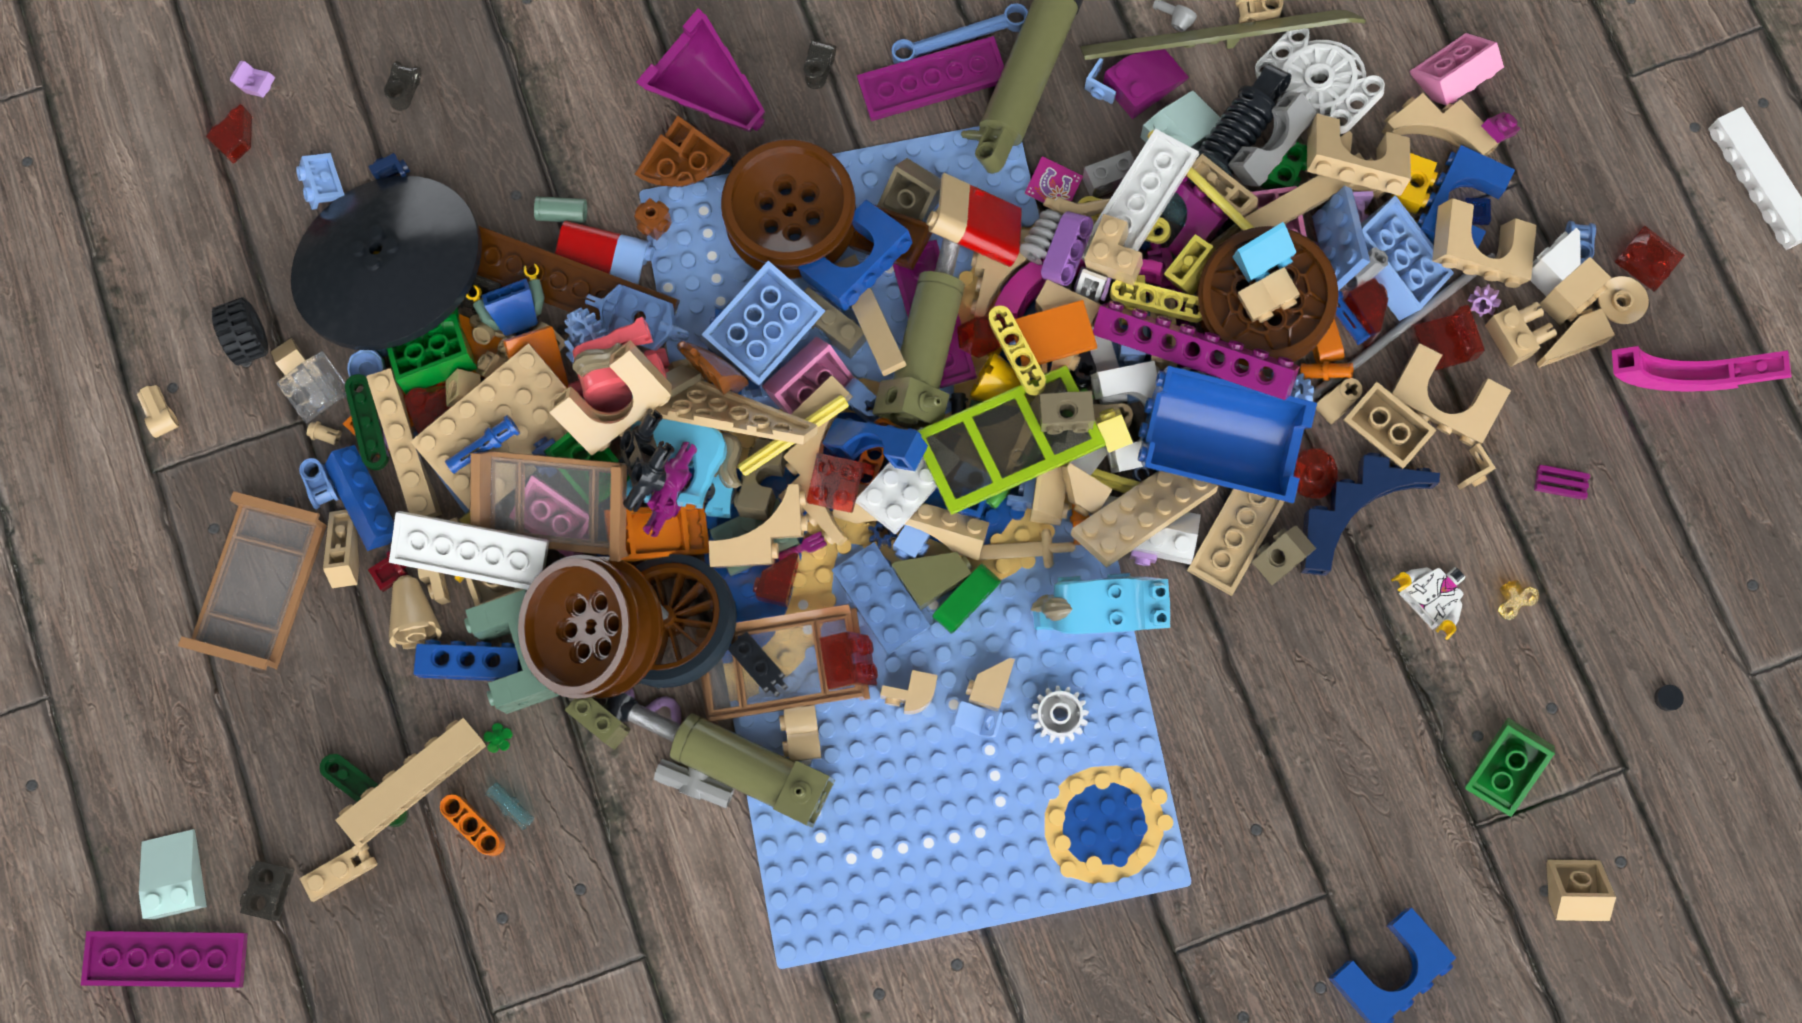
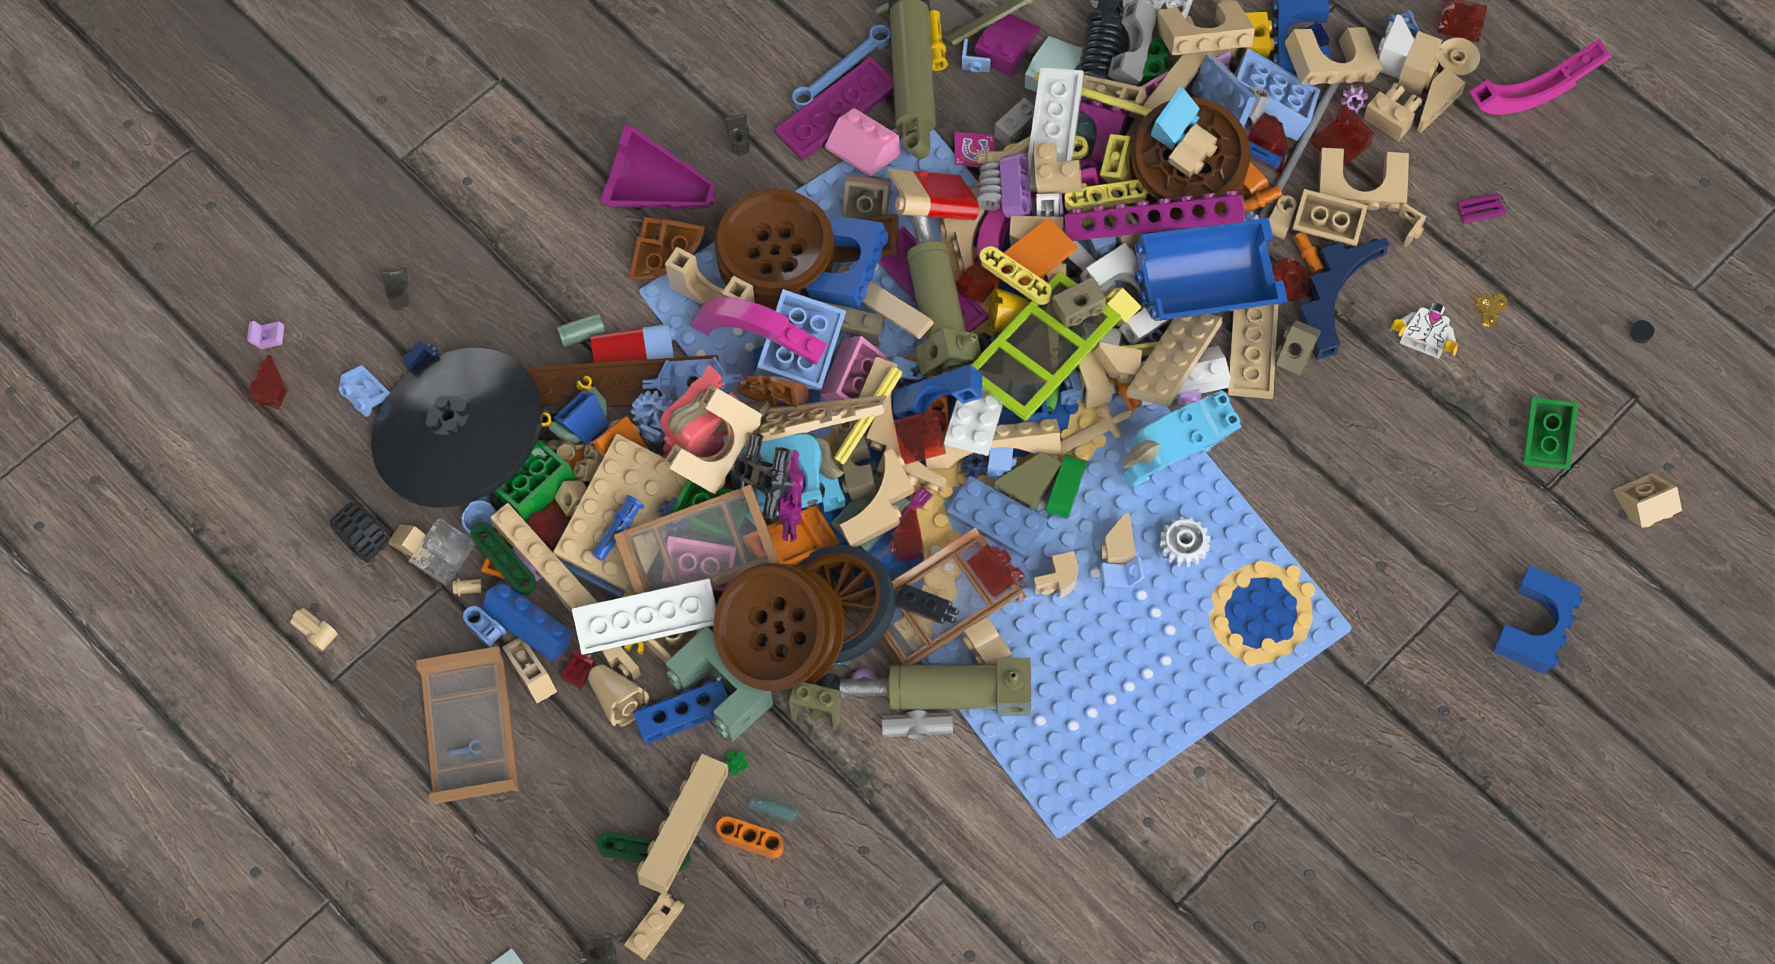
camera: 25 degrees left, 10 degrees down
dark orange brick [634,198,672,240] -> none
none -> sand blue hand [449,740,482,757]
none -> tan arch [665,247,755,305]
none -> dark pink arch [690,297,828,365]
none -> bright pink slope [825,108,901,177]
none -> yellow pin [929,10,948,71]
none -> orange pin [1293,232,1325,275]

